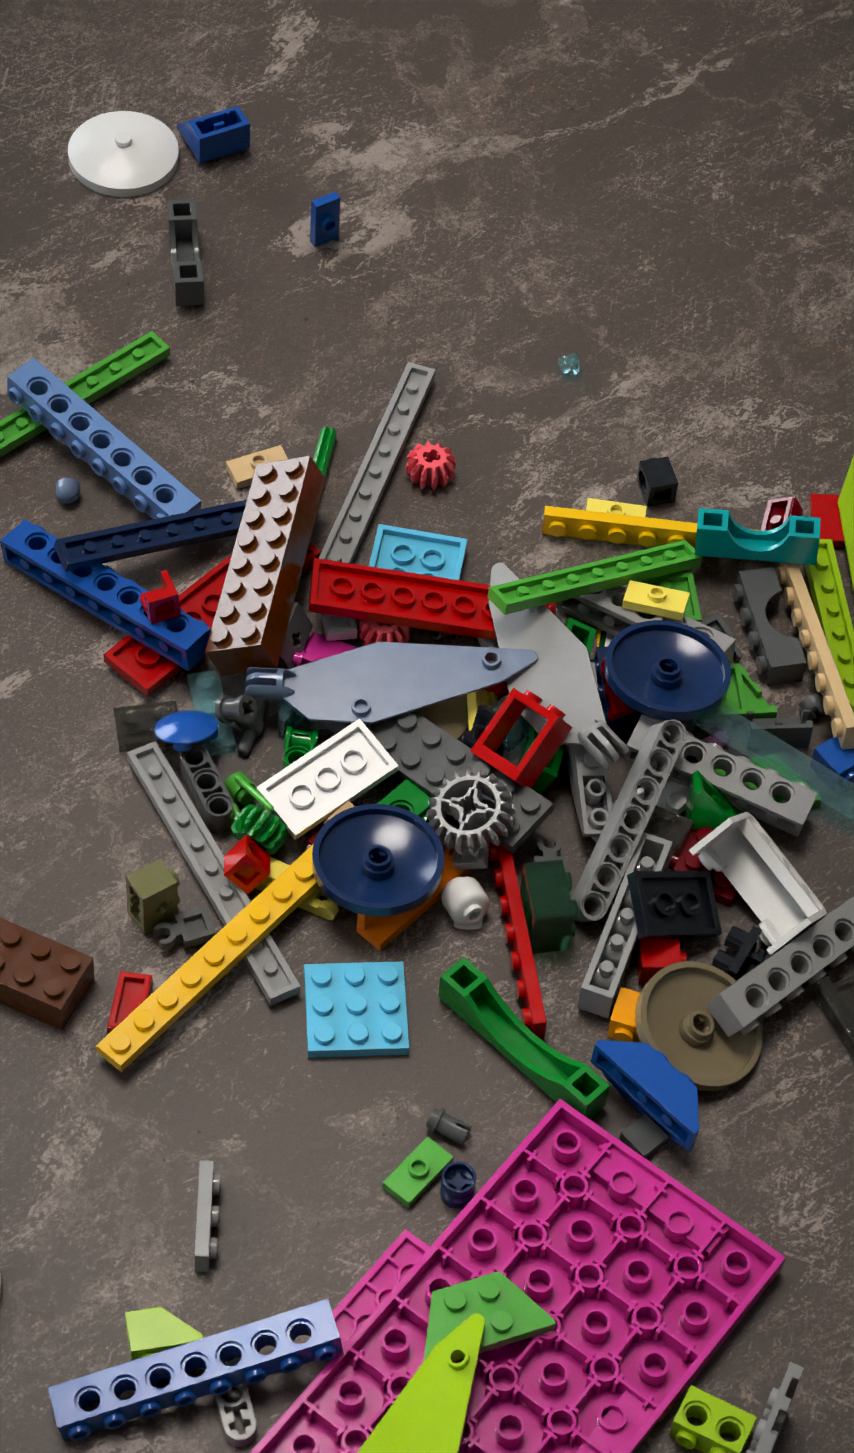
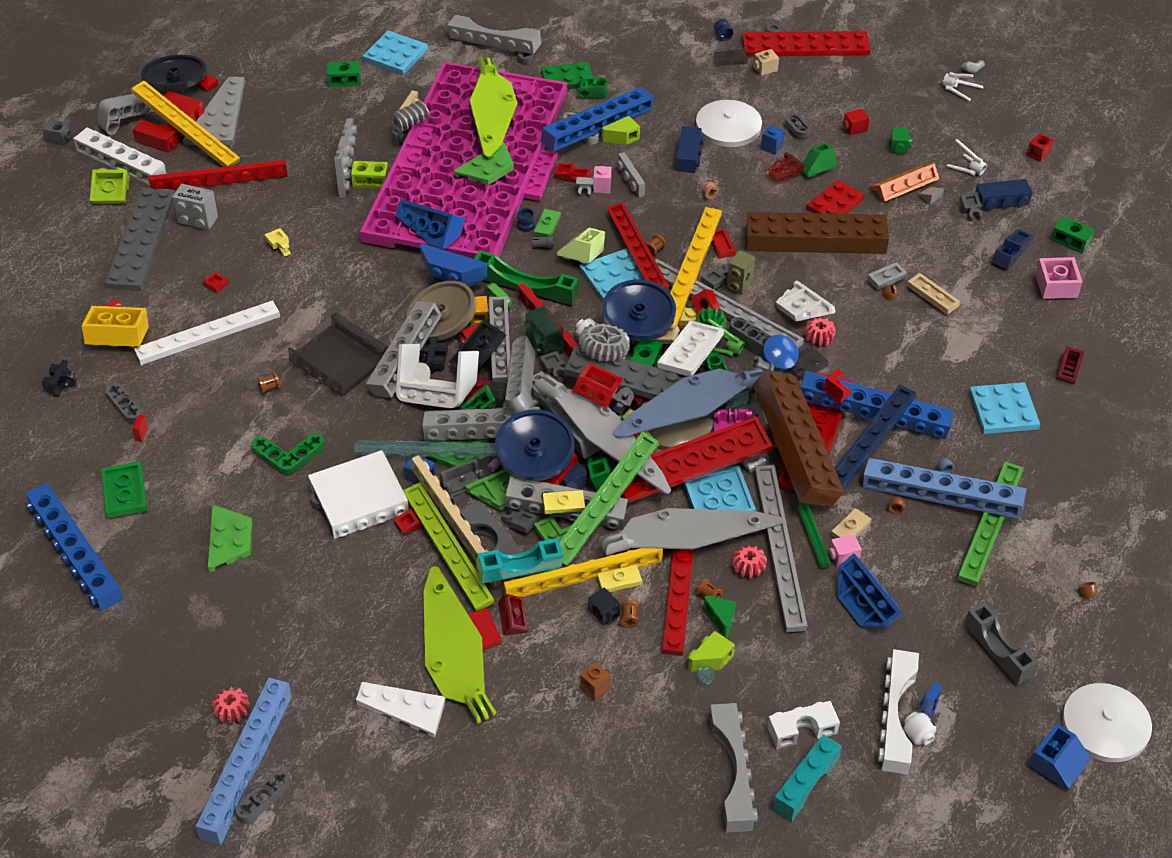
camera: 160 degrees right, 5 degrees down
none -> blue wedge [396,199,465,249]
none -> bright green beam [484,283,511,308]
none -> red slope [554,163,593,183]
none -> yellowish green slope [557,228,605,264]
none -> light grey tile [576,177,594,196]
none -> dark orange brick [580,662,611,701]
none -> bright pink brick [593,166,612,194]
none -> light grey wing [598,508,783,556]
none -> red plate [607,201,669,289]
none -> dark orange bush [620,600,639,628]
none -> dark orange bush [646,234,666,257]
none -> red plate [662,549,694,656]
none -> dark blue brick [675,126,704,173]
none -> lime slope [688,631,735,672]
none -> dark orange bush [696,578,723,598]
none -> nougat bush [701,182,719,199]
none -> green slope [703,596,737,638]
none -> light grey arch [709,703,758,833]
none -> white arch [767,701,840,749]
none -> teal arch [773,734,842,822]
none -> white wing [776,281,835,321]
none -> coral gear [804,317,836,347]
none -> bright pink brick [828,534,862,567]
none -> blue wedge [837,553,903,628]
none -> white arch [878,649,919,775]
none -> dark orange hinge [888,496,905,514]
none -> white head [903,712,936,745]
none -> dark orange hinge [1079,582,1097,598]

